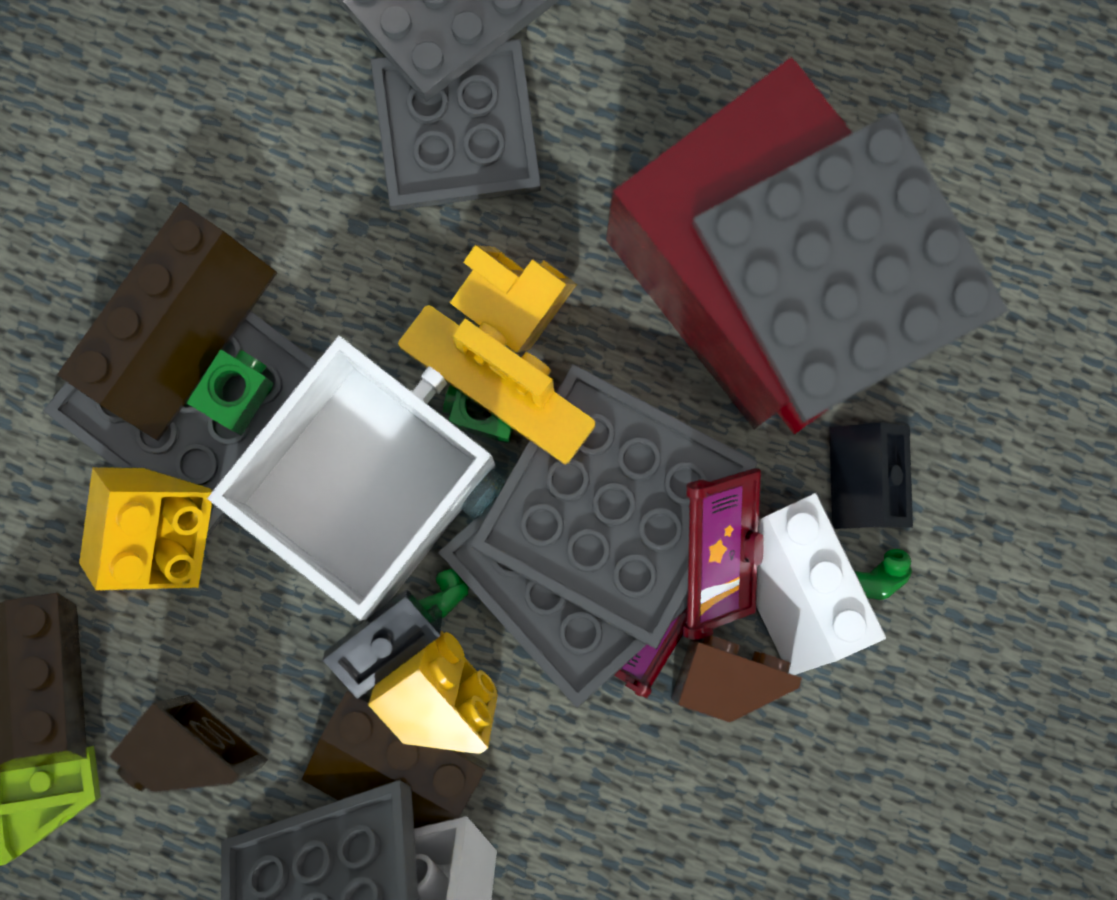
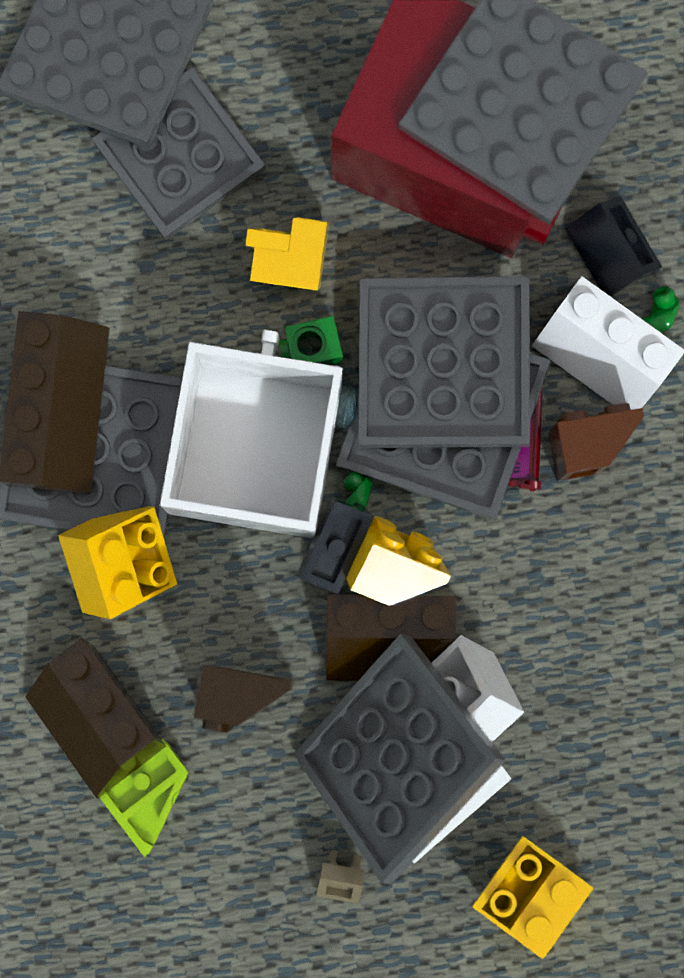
camera: 30 degrees left, 0 degrees up
green brick [187,350,274,436] -> none
yellow bracket [398,305,595,464] -> none
door [683,468,764,640] -> none

